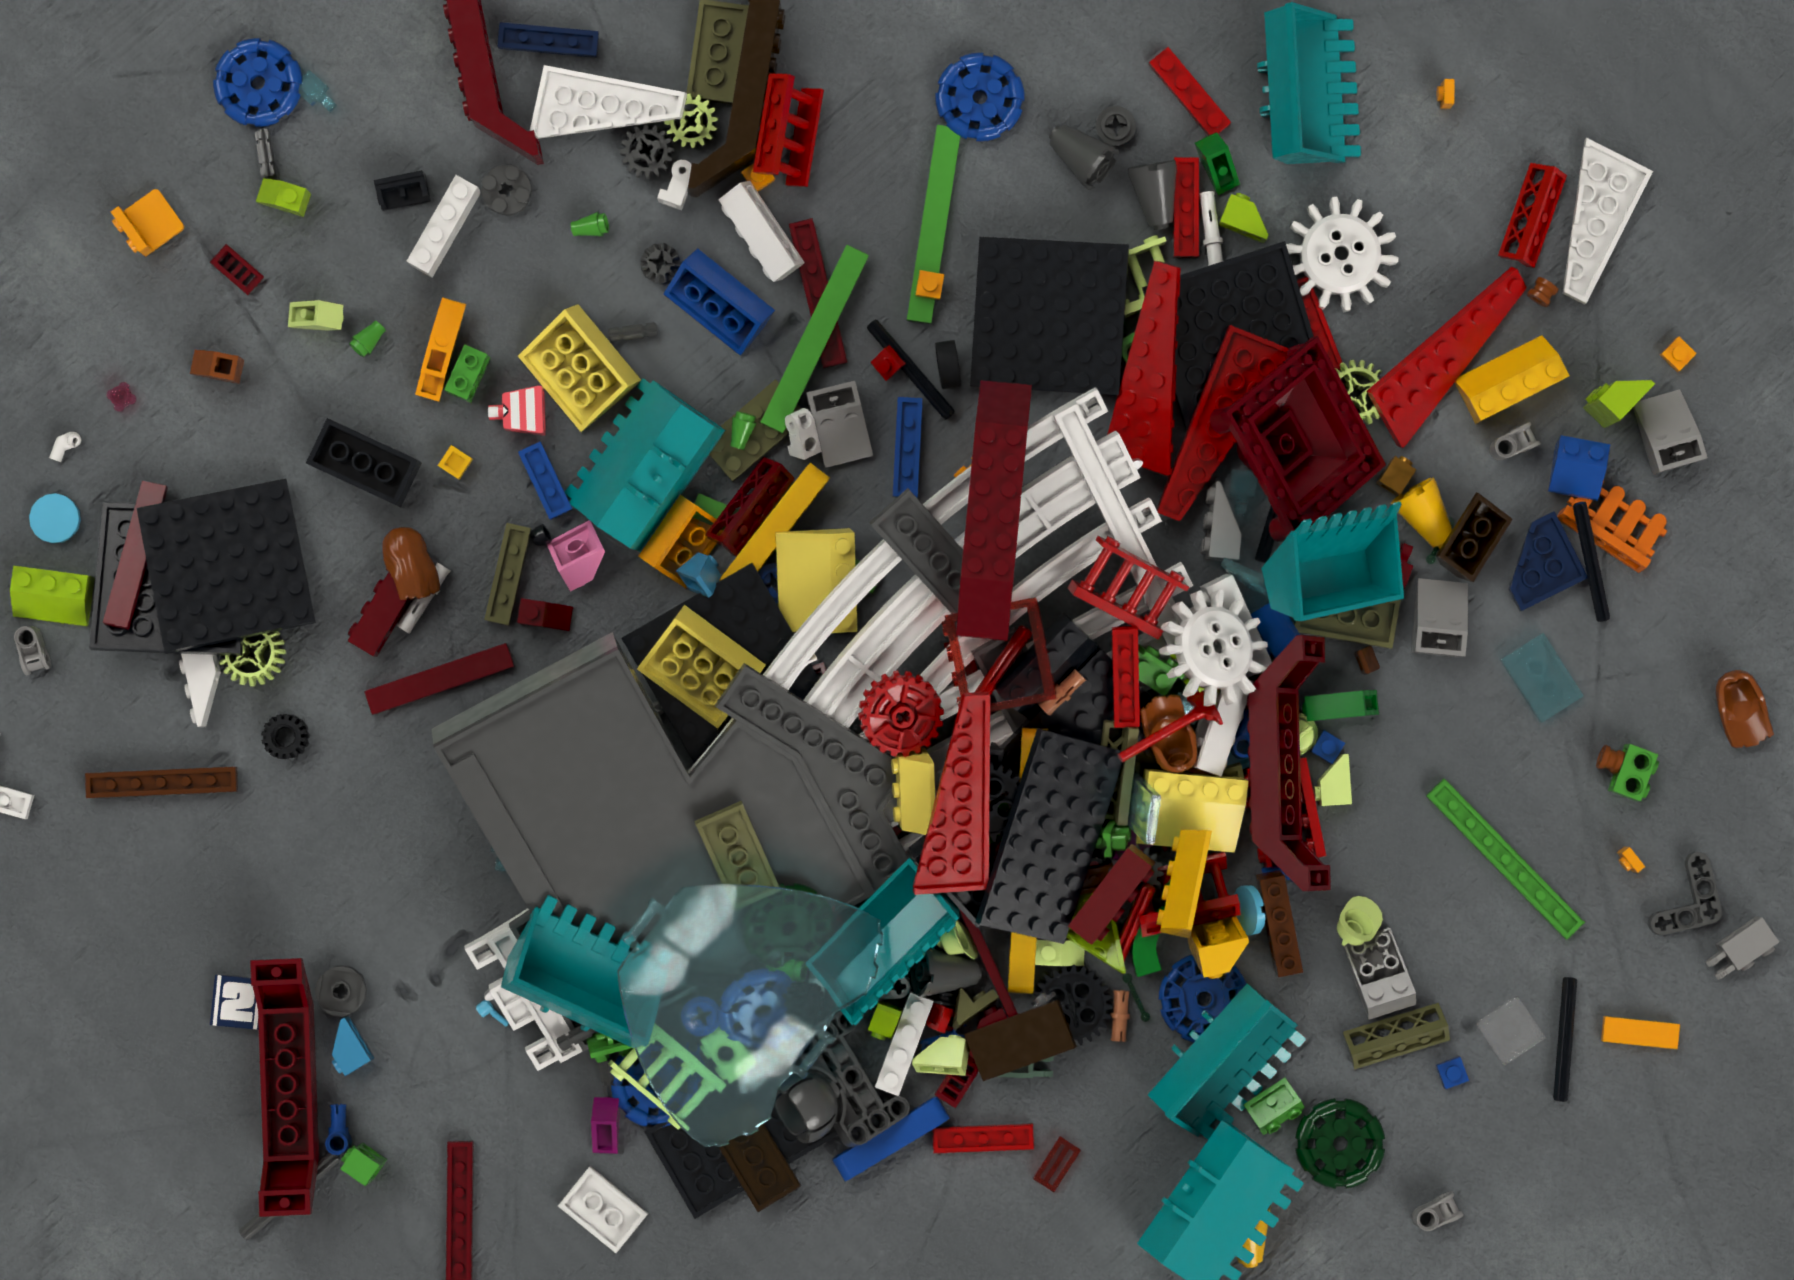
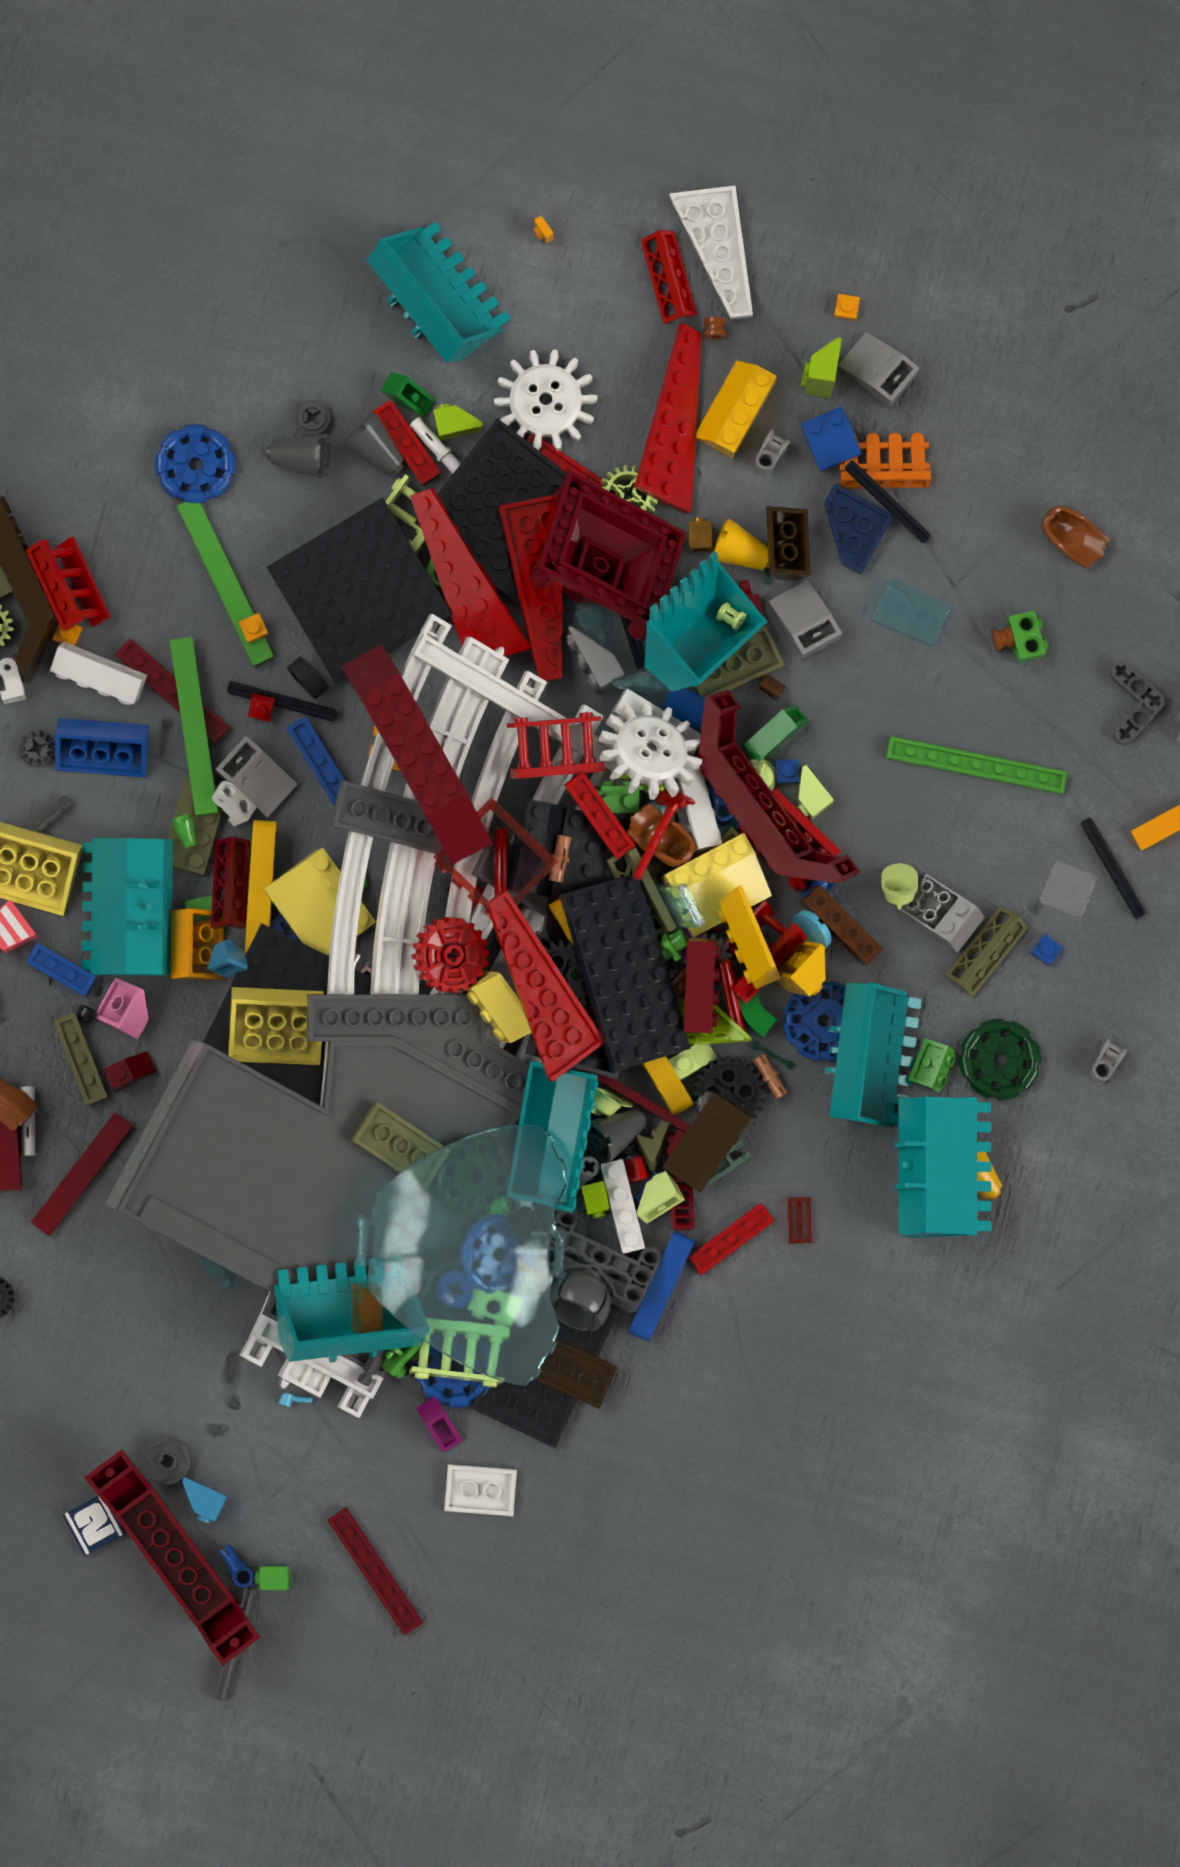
camera: 40 degrees left, 5 degrees down
red plate [1149,47,1231,136] -> none
light orange plate [1617,846,1646,873] -> none
none -> clear orange brick [352,1282,383,1334]
none -> yellowish green bush [716,602,746,631]

